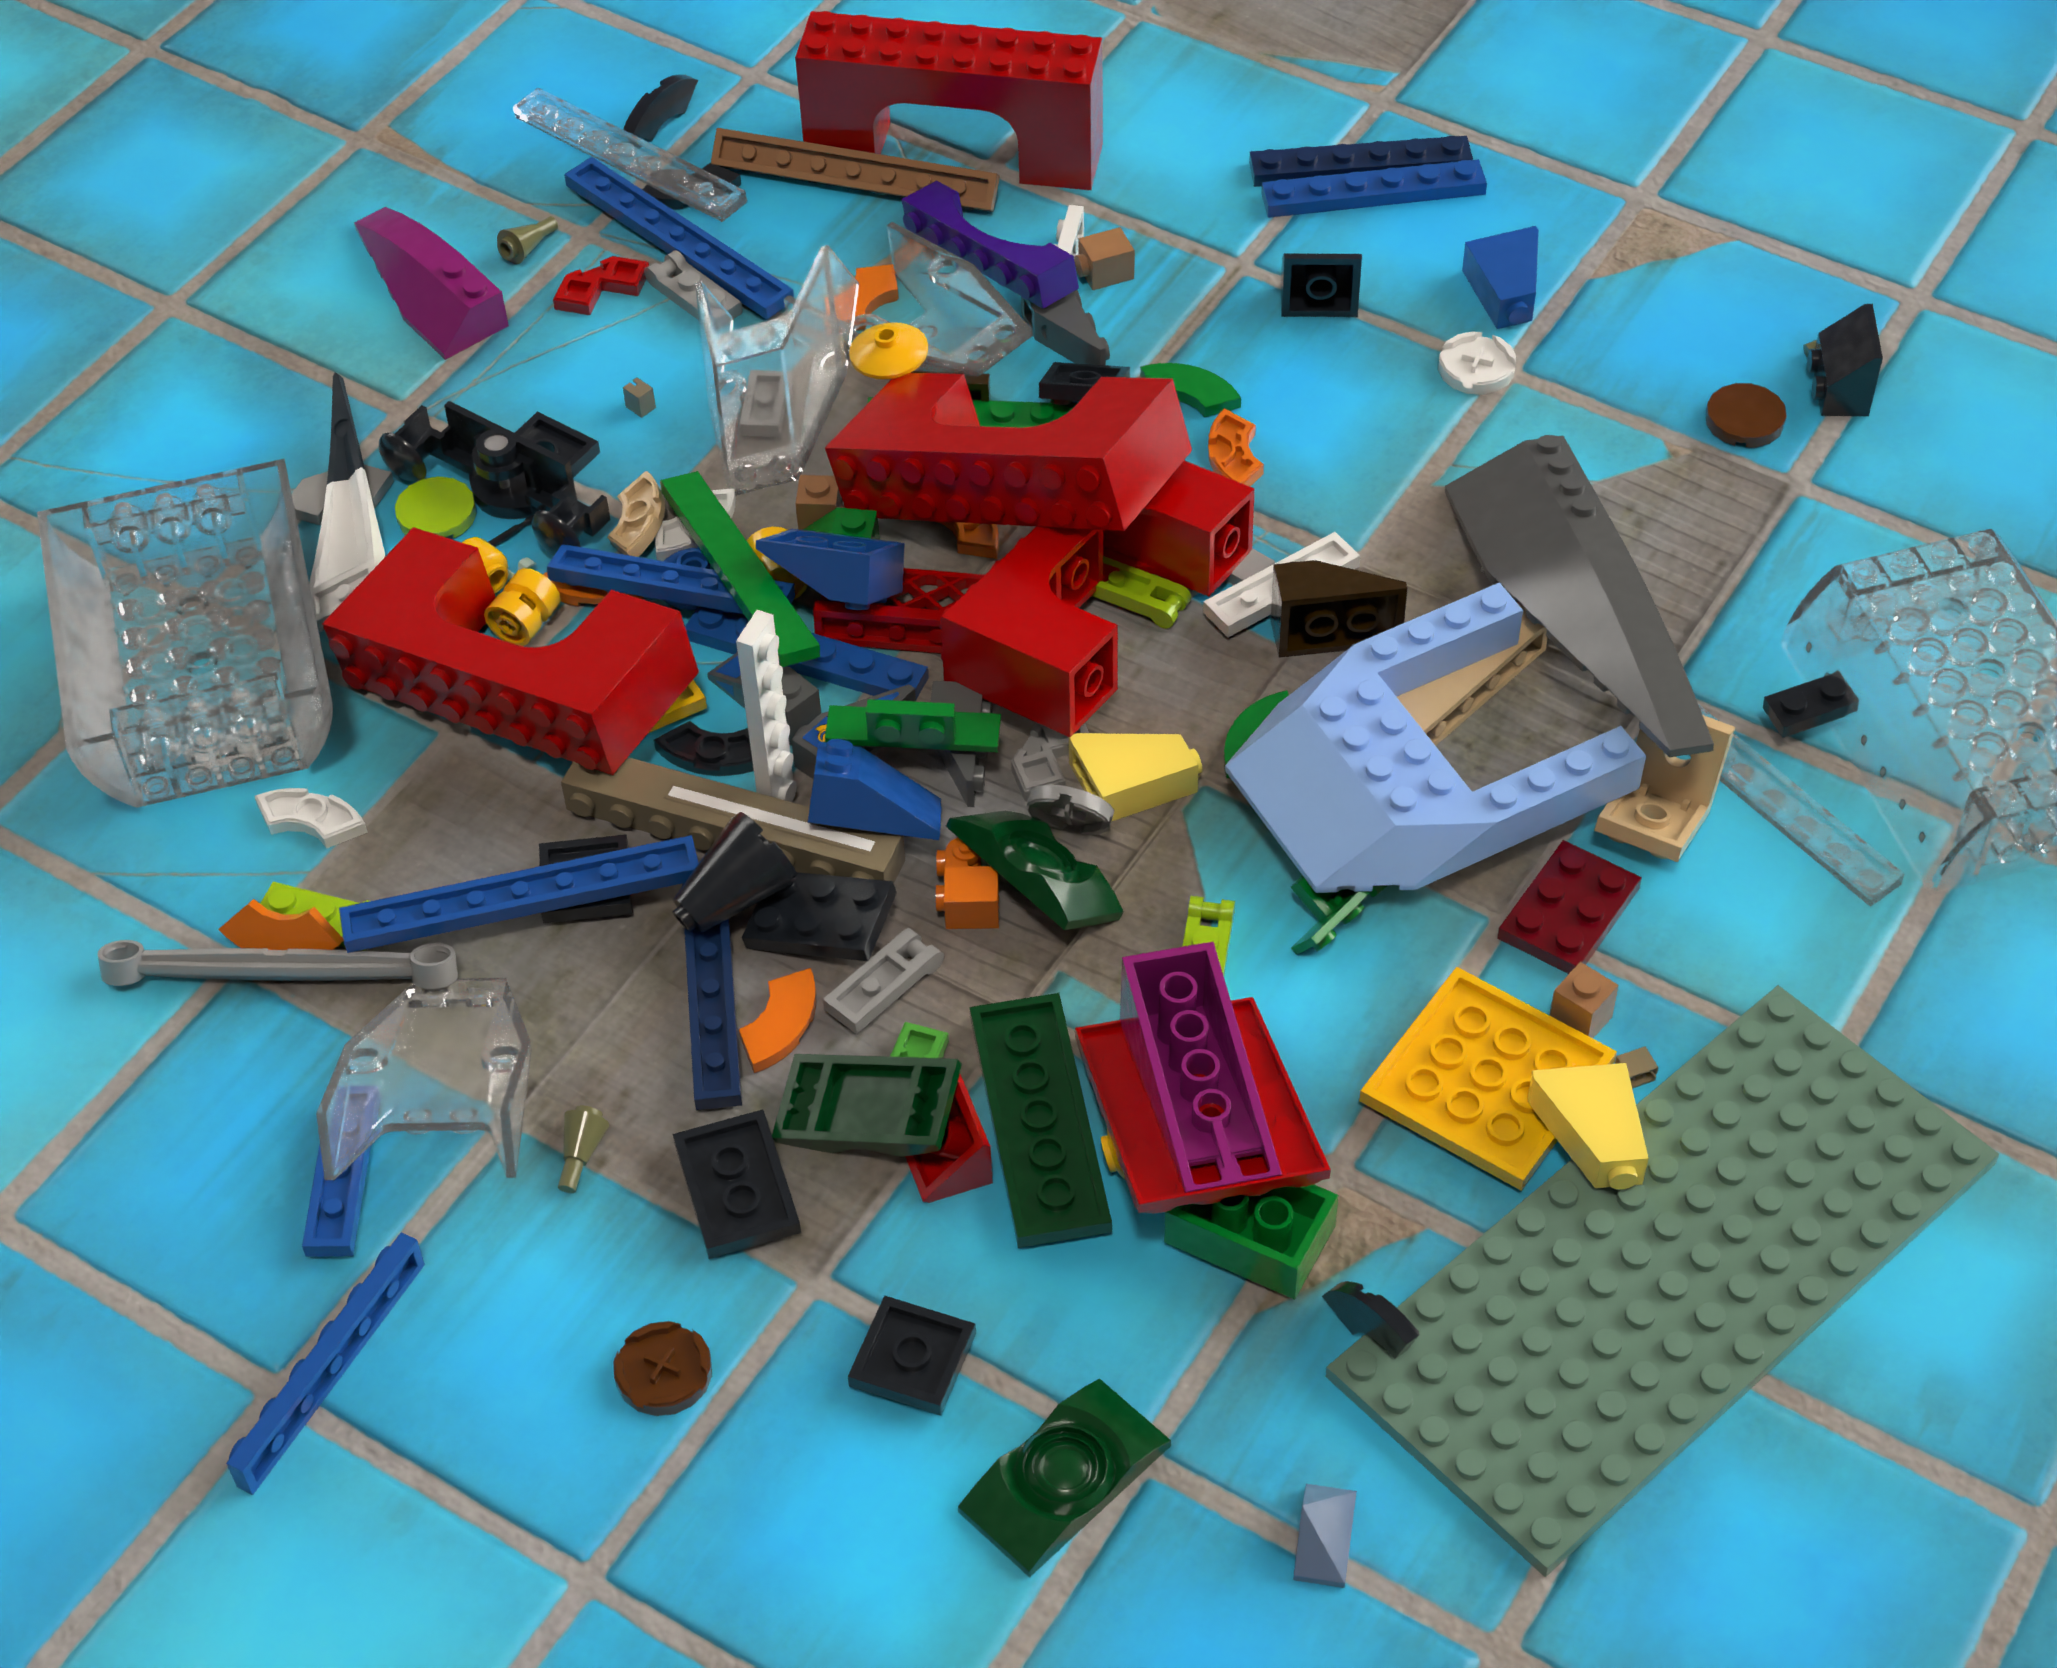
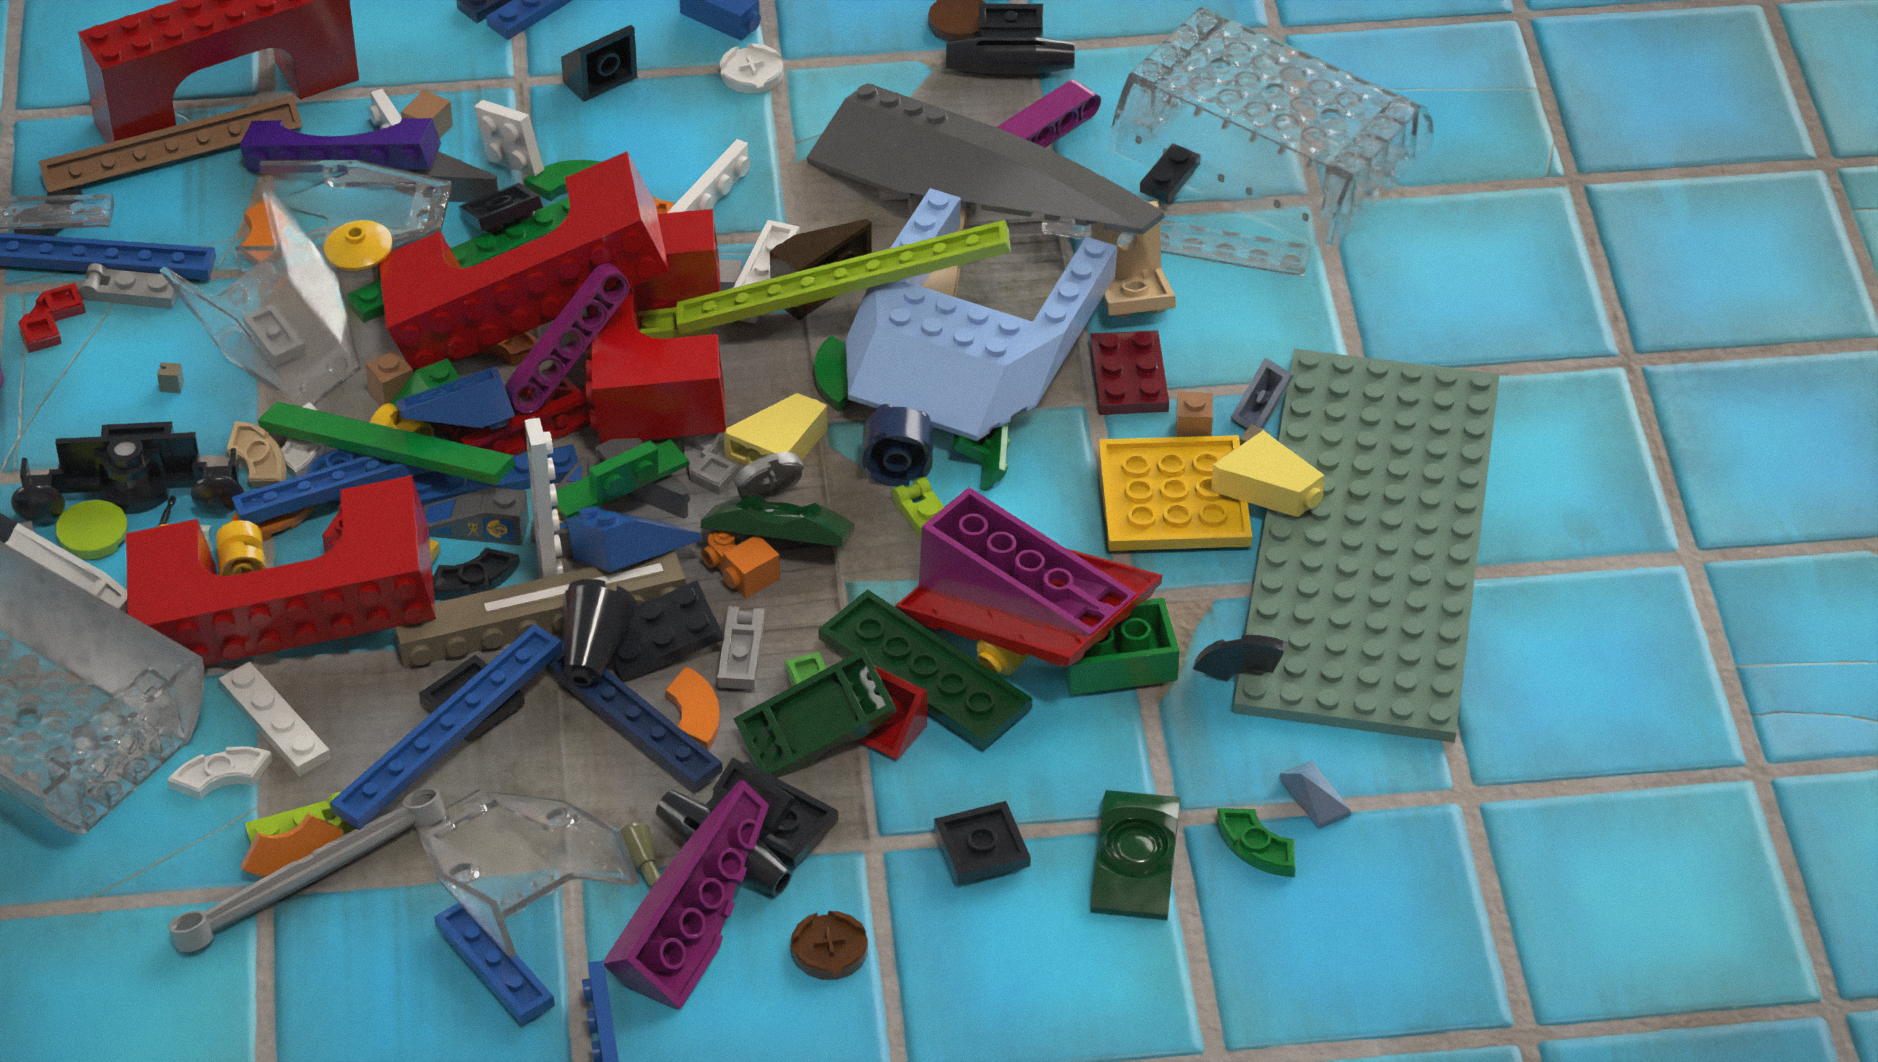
camera: 40 degrees left, 5 degrees down
none -> white plate [218,662,331,777]
none -> white plate [474,100,544,176]
none -> magenta beam [505,263,630,413]
none -> magenta wedge [604,780,769,1010]
none -> black plate [656,757,797,896]
none -> white plate [667,139,751,213]
none -> lime plate [676,220,1010,335]
none -> dark blue brick [862,404,933,487]
none -> black plate [946,4,1075,75]
none -> magenta beam [996,79,1101,148]
none -> green tile [1217,808,1296,877]
none -> sand blue slope [1230,358,1294,429]

